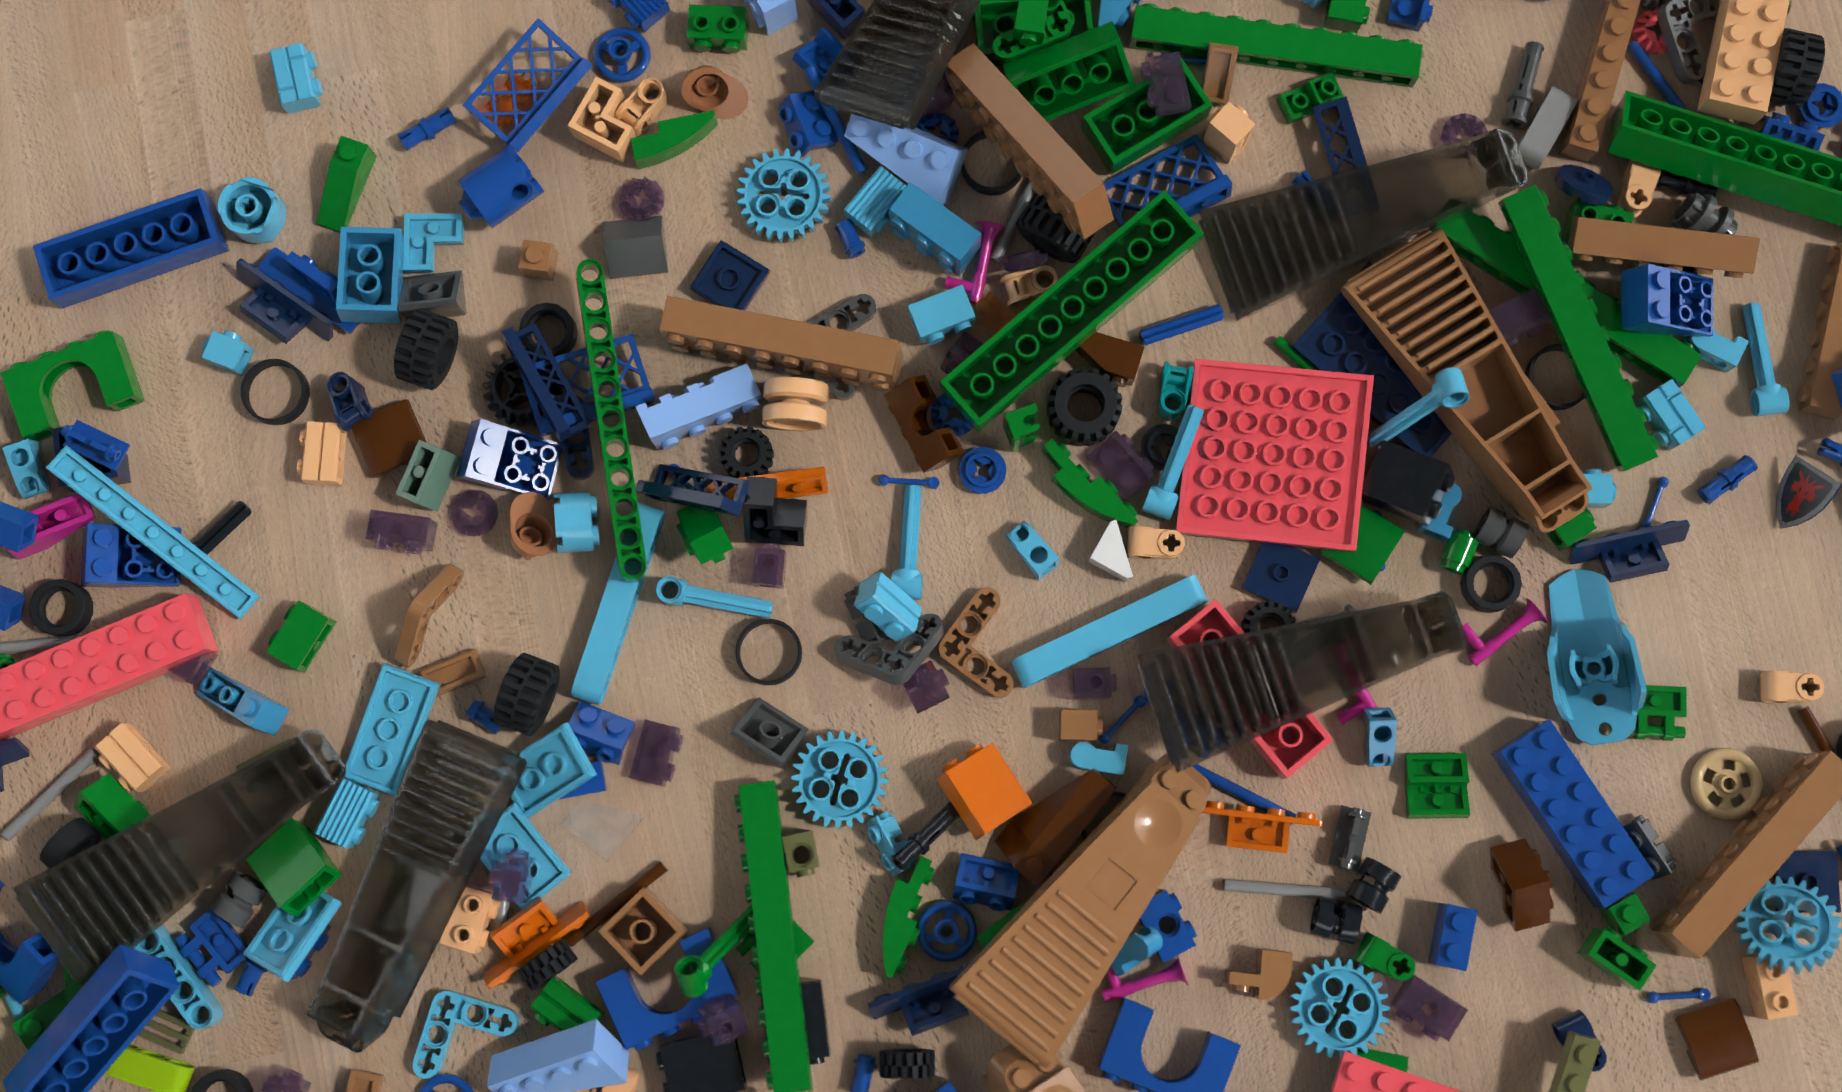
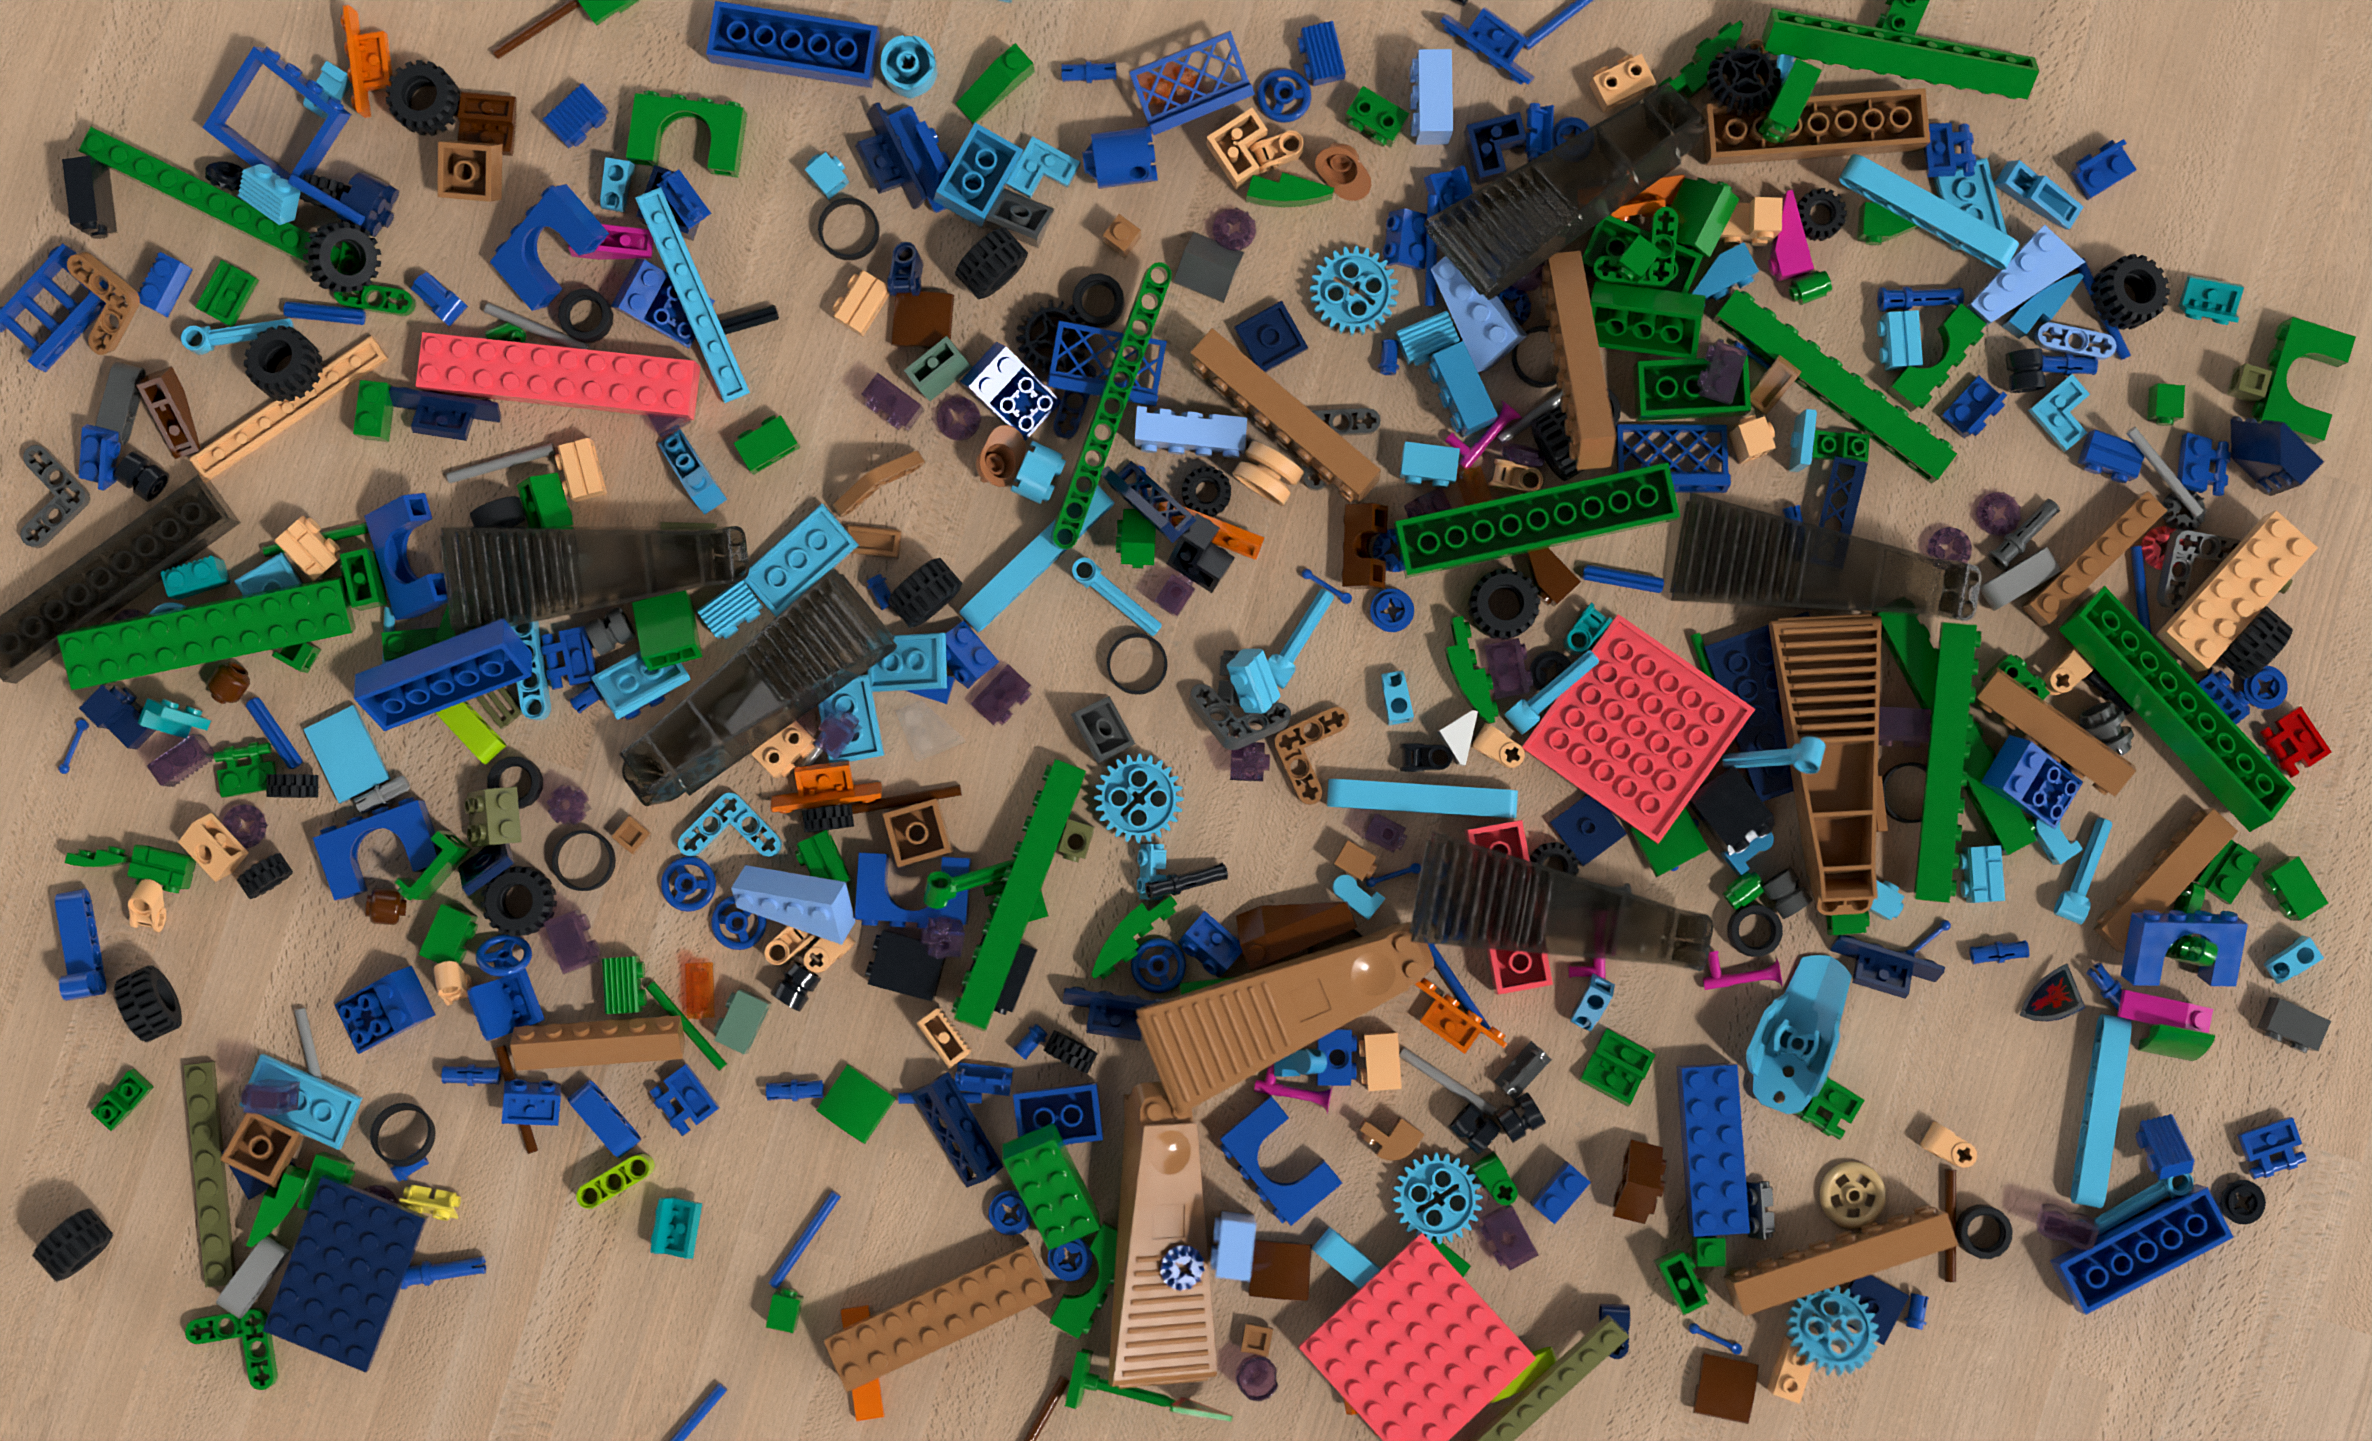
camera: 25 degrees right, 5 degrees up
dark blue fence [502,323,592,442] -> none
orange brick [937,742,1033,840] -> none
green hinge [1003,403,1040,452] -> none
dark blue plate [1555,165,1613,206] -> none
none -> light nougat brick [1358,1032,1402,1091]
none -> black piece [1400,743,1453,772]
none -> medium azure plate [1789,409,1817,472]
none -> clear purple gear [1976,492,2021,536]

